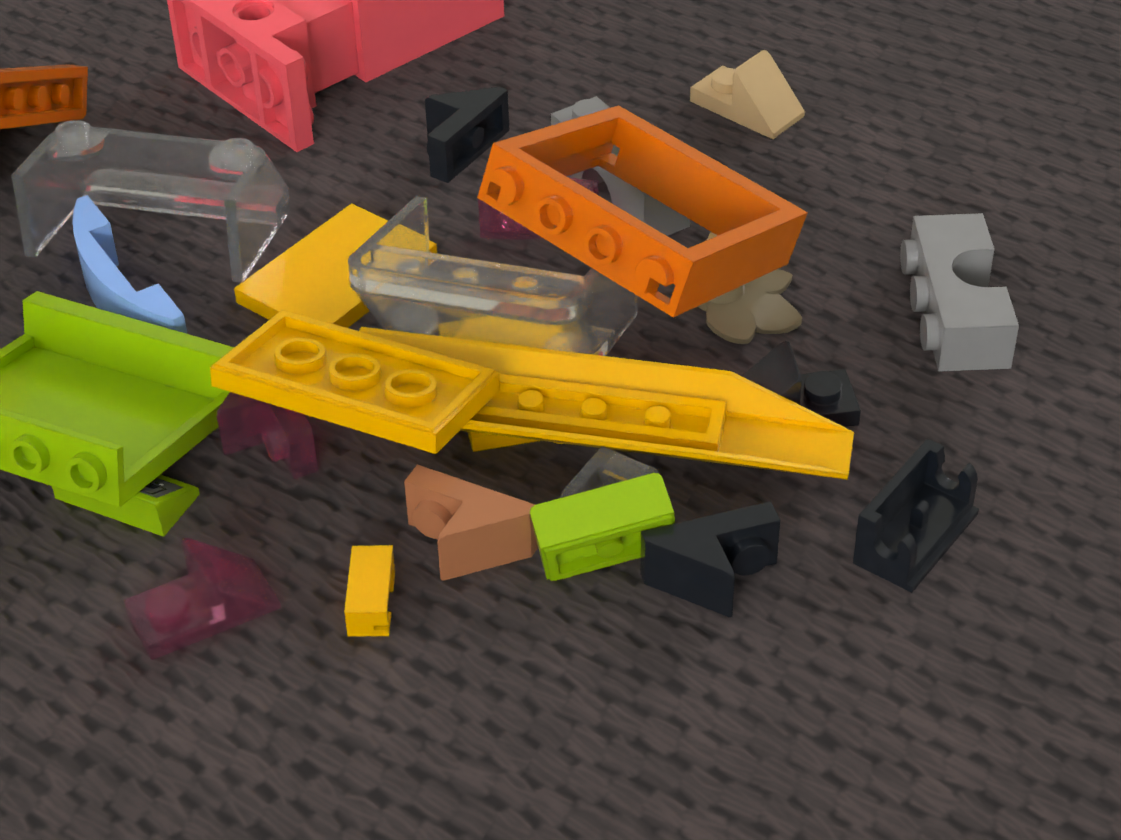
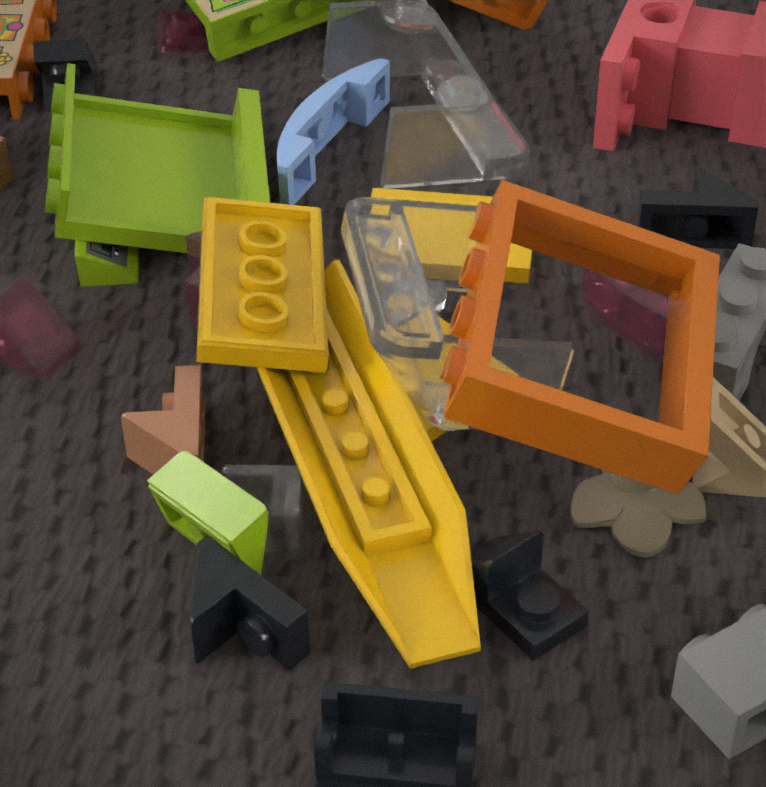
camera: 60 degrees right, 0 degrees up
yellow piece [344,545,395,636] -> none

